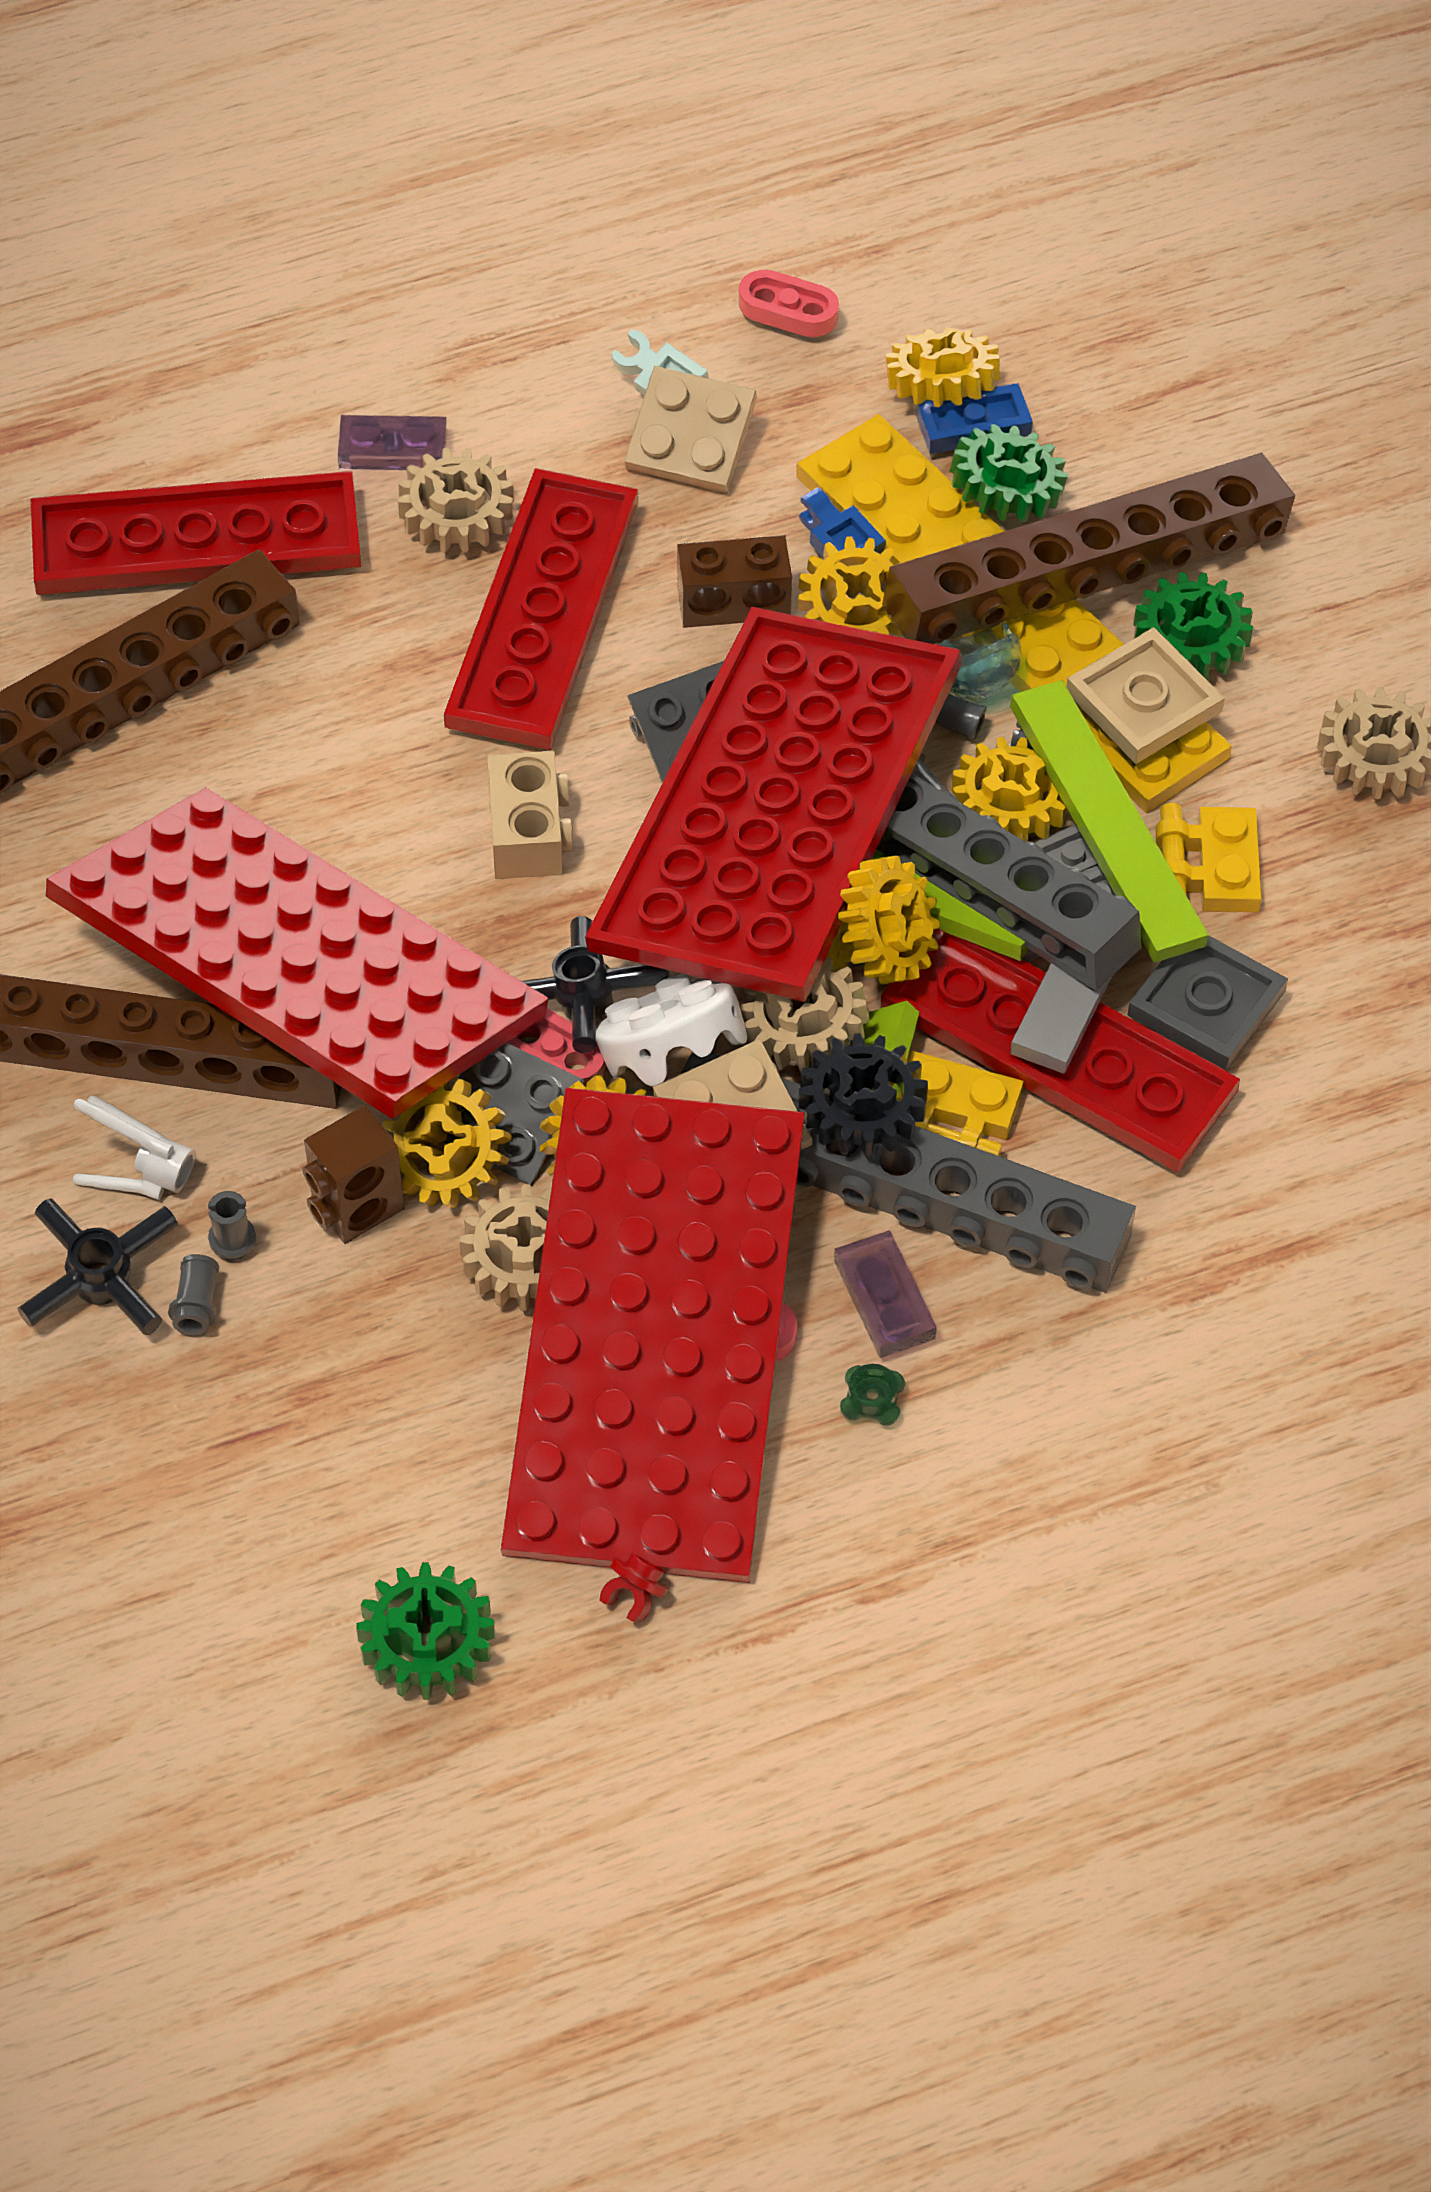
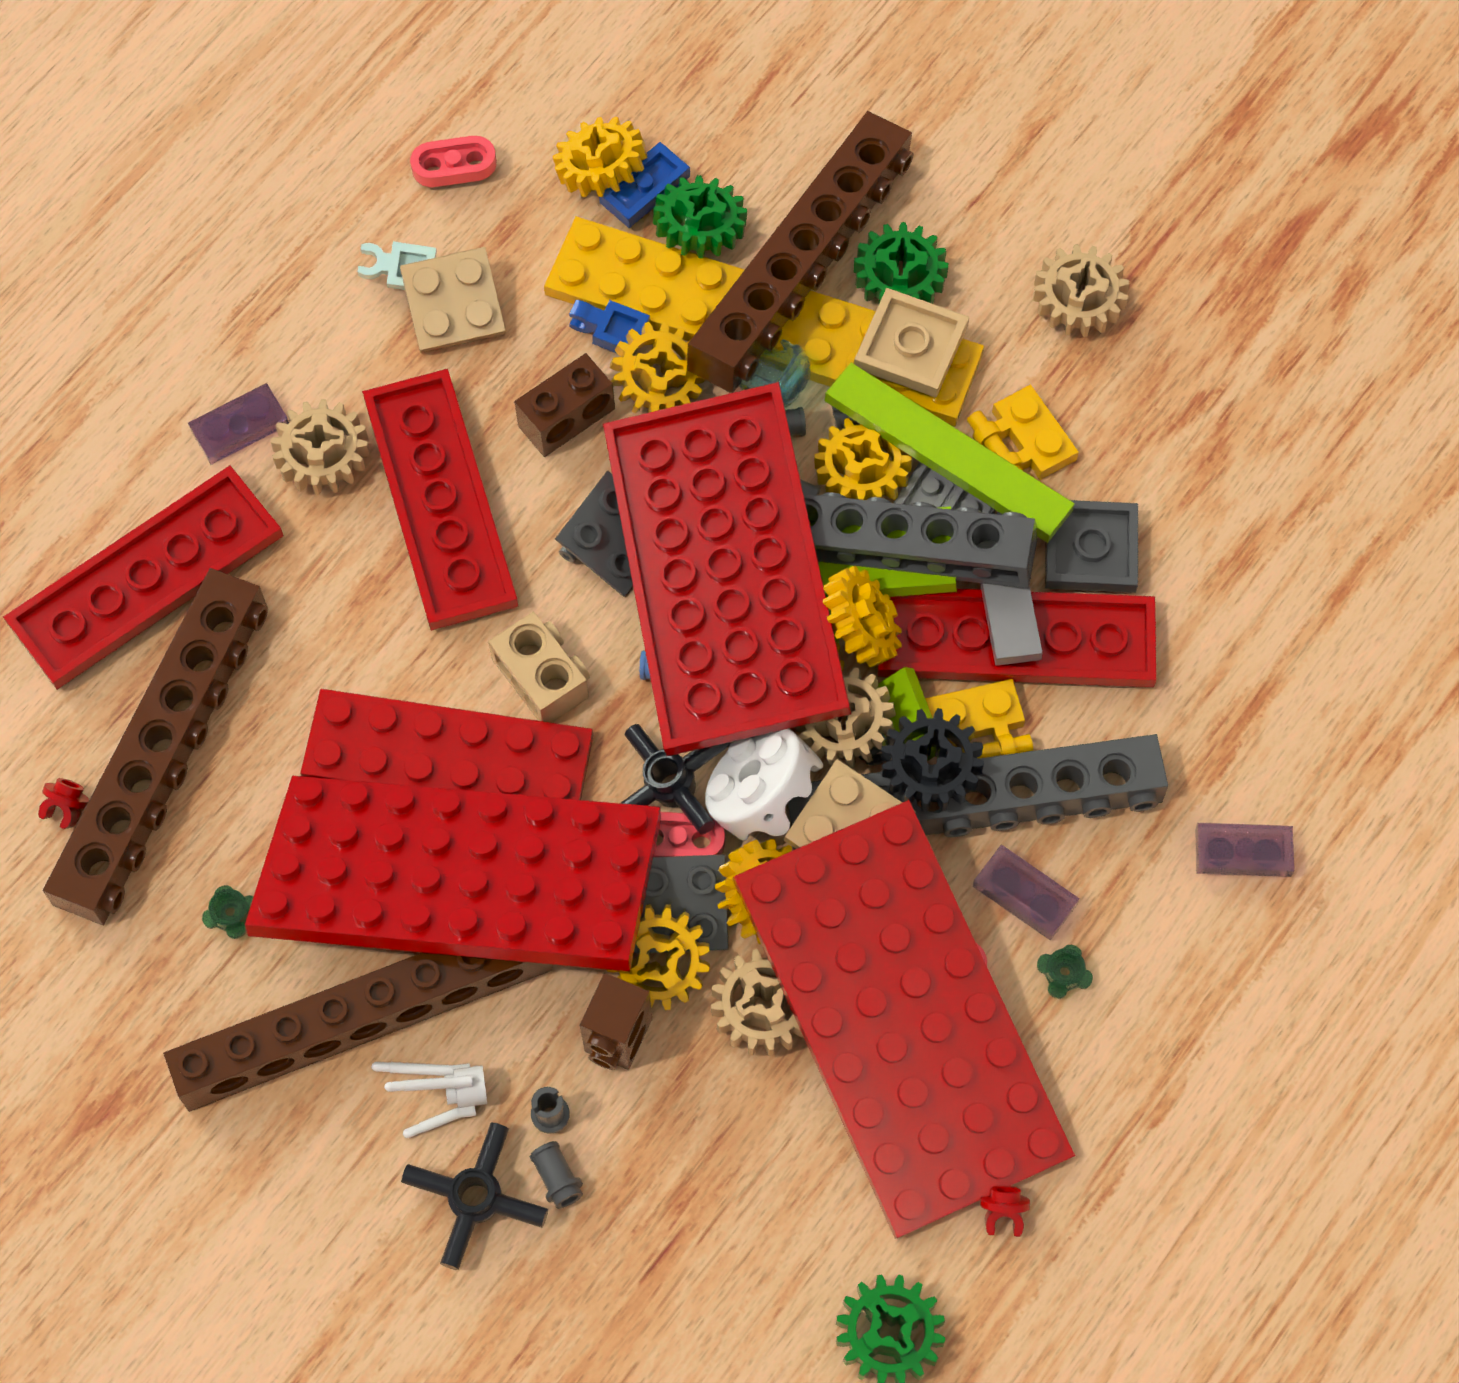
camera: 30 degrees left, 10 degrees up
none -> clear green plate [202,885,253,939]
none -> red plate [300,689,594,800]
none -> plate [1195,823,1294,877]

